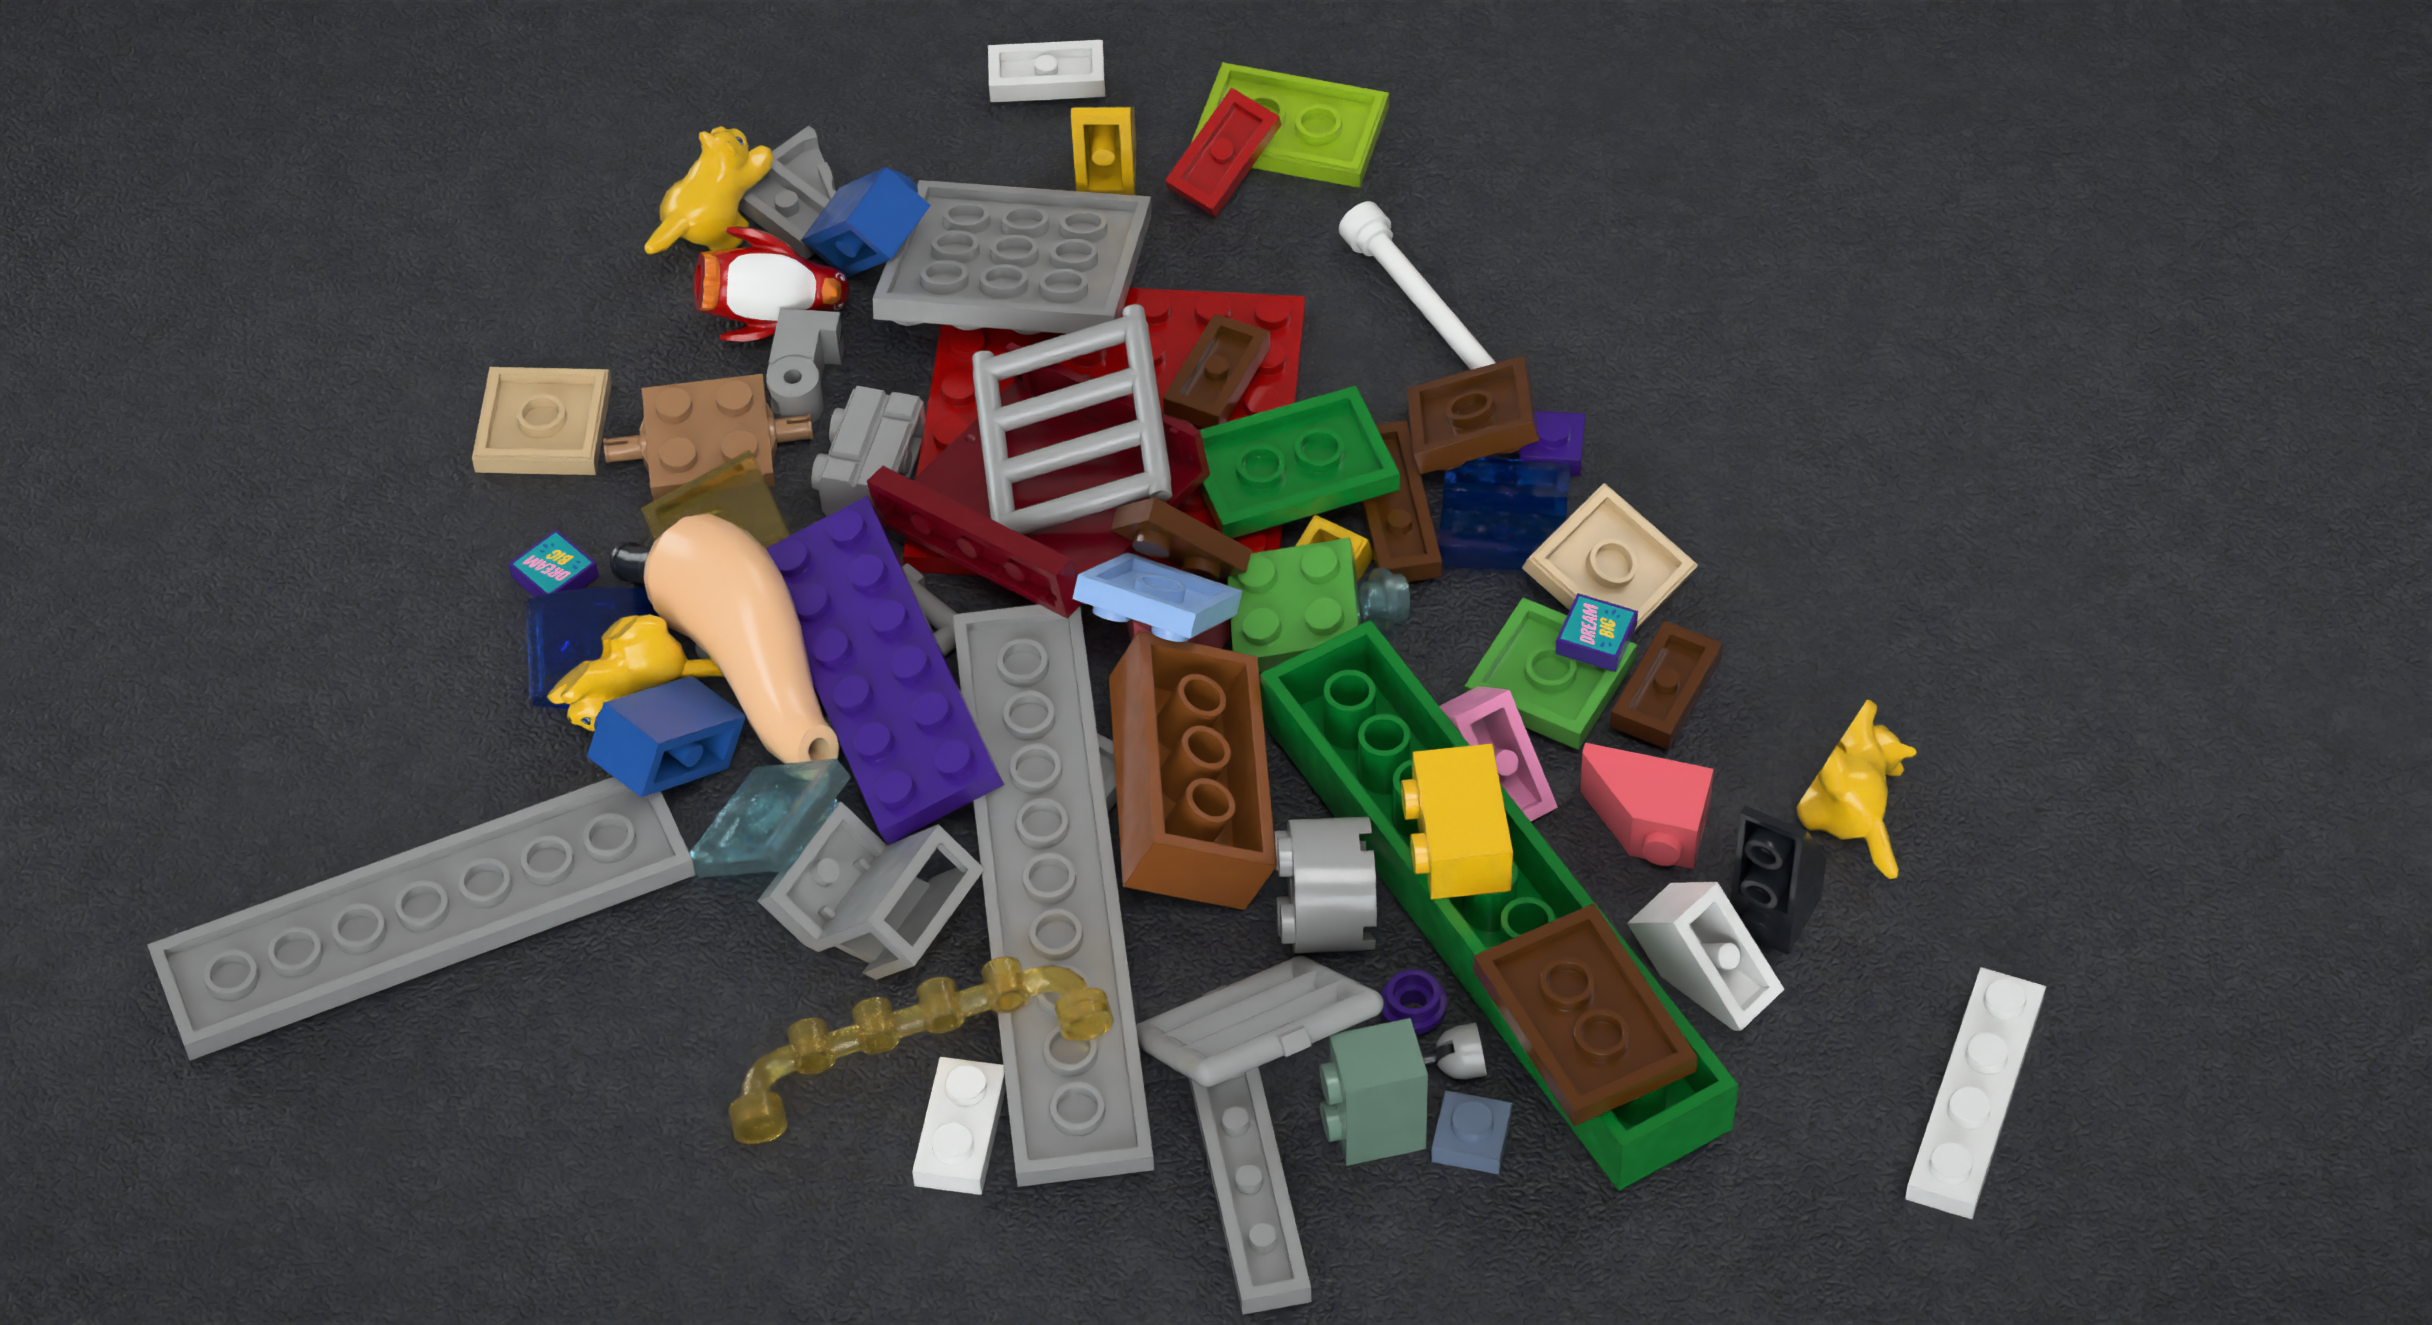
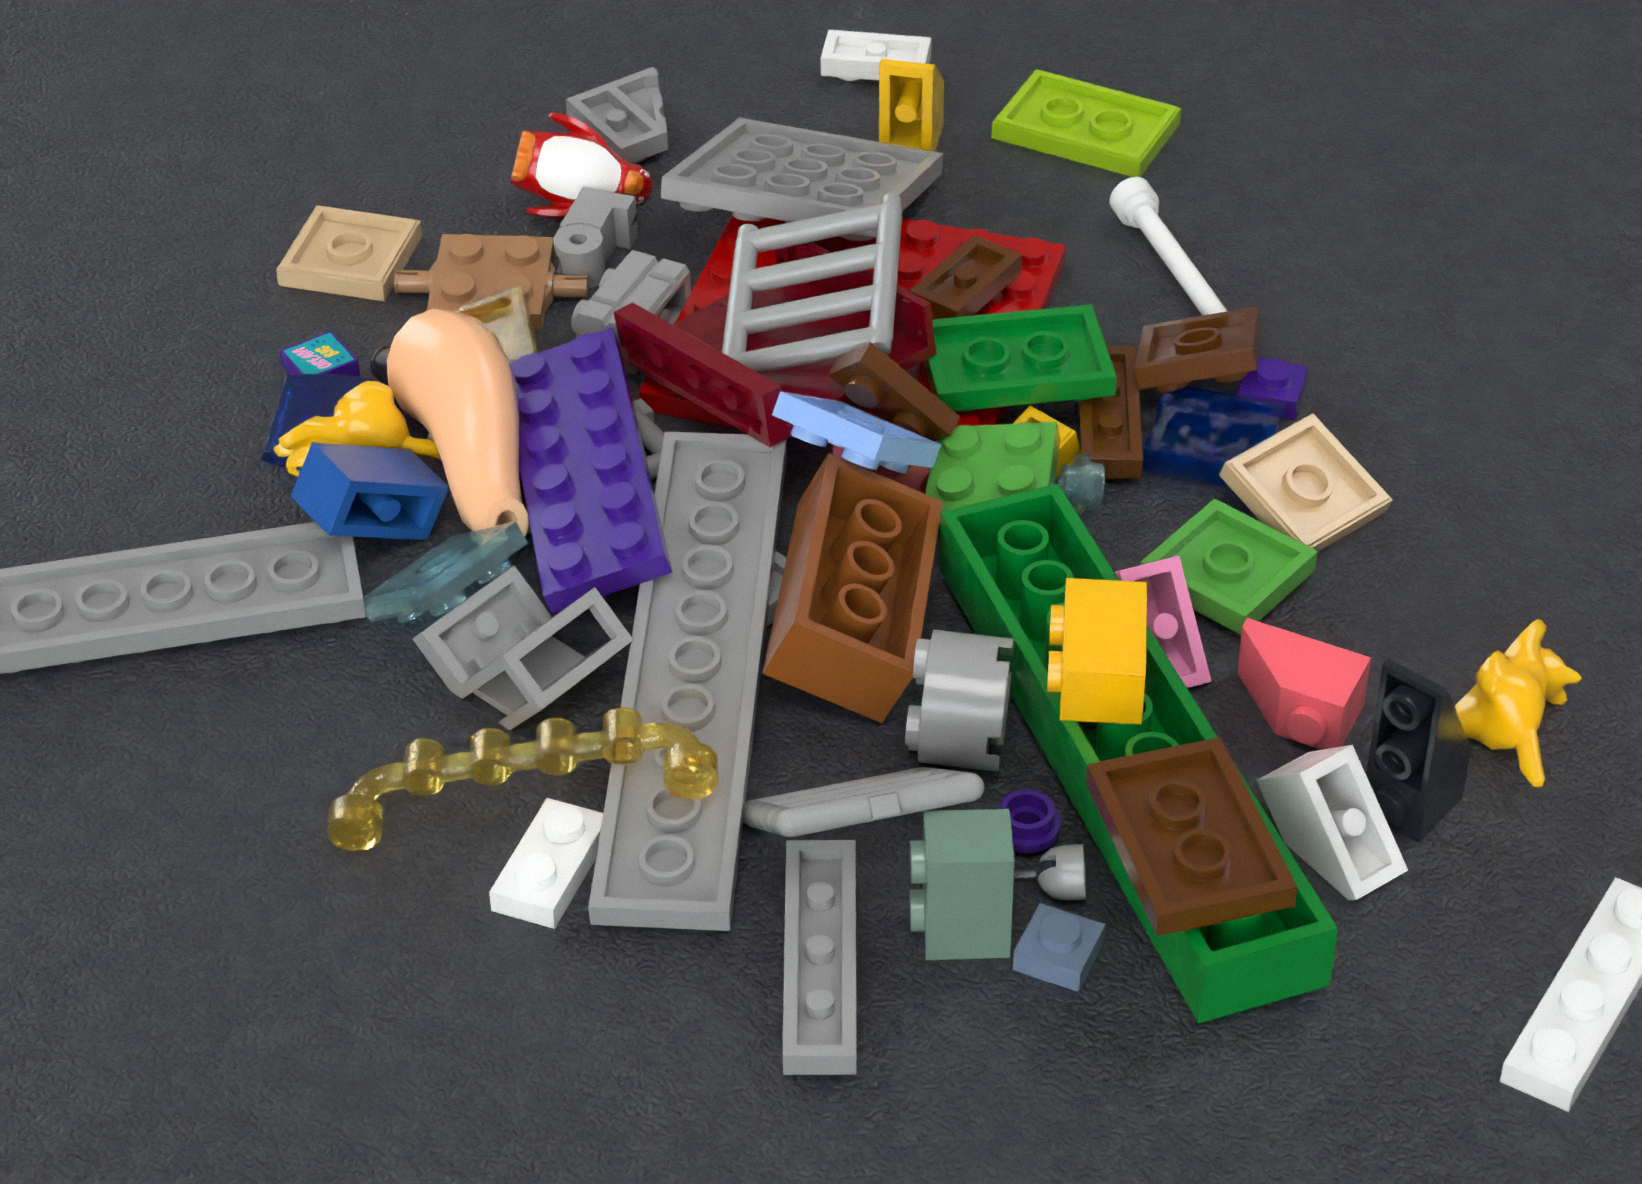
camera: 10 degrees right, 10 degrees down
yellow animal [644,126,774,255] -> none
blue brick [801,166,931,278] -> none
red plate [1165,87,1282,218] -> none
tile [1555,593,1638,672] -> none
reddish brown plate [1610,621,1723,750] -> none

